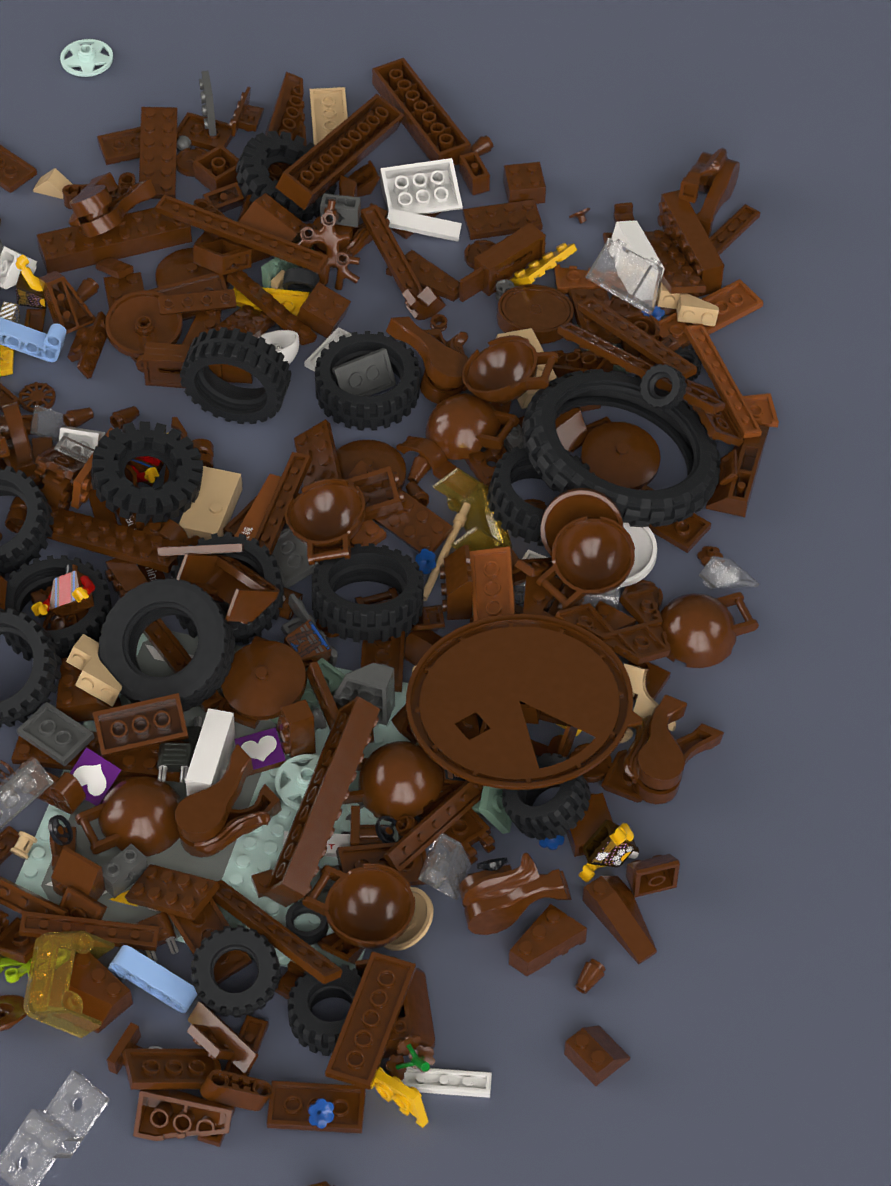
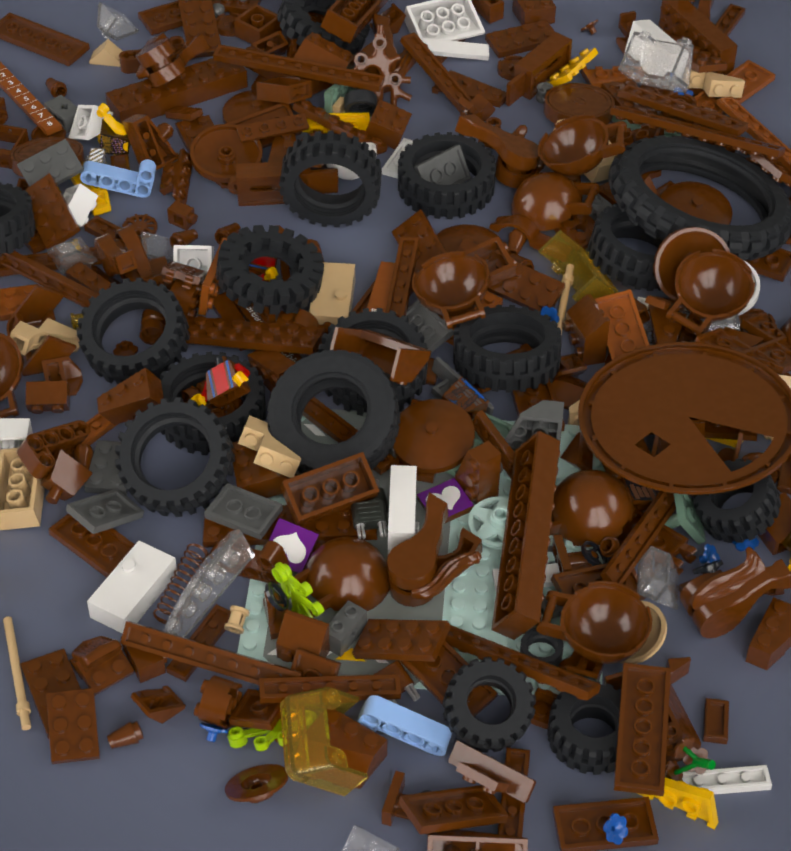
camera: 10 degrees left, 5 degrees down
clear slope [54,435,95,464] -> none
tile [158,544,244,556] -> none
reddish brown beam [200,1069,273,1111] -> none
reddish brown plate [251,869,273,898] -> none
dark grey brick [320,193,361,227] -> none
black tyre [640,364,687,410] -> none
none -> clear slope [97,2,139,41]
none -> reddish brown brick [167,199,198,230]
none -> lime plant [272,562,324,618]
none -> reddish brown slope [666,657,691,684]
none -> blue plant [699,544,720,564]
none -> reddish brown tile [703,698,729,744]

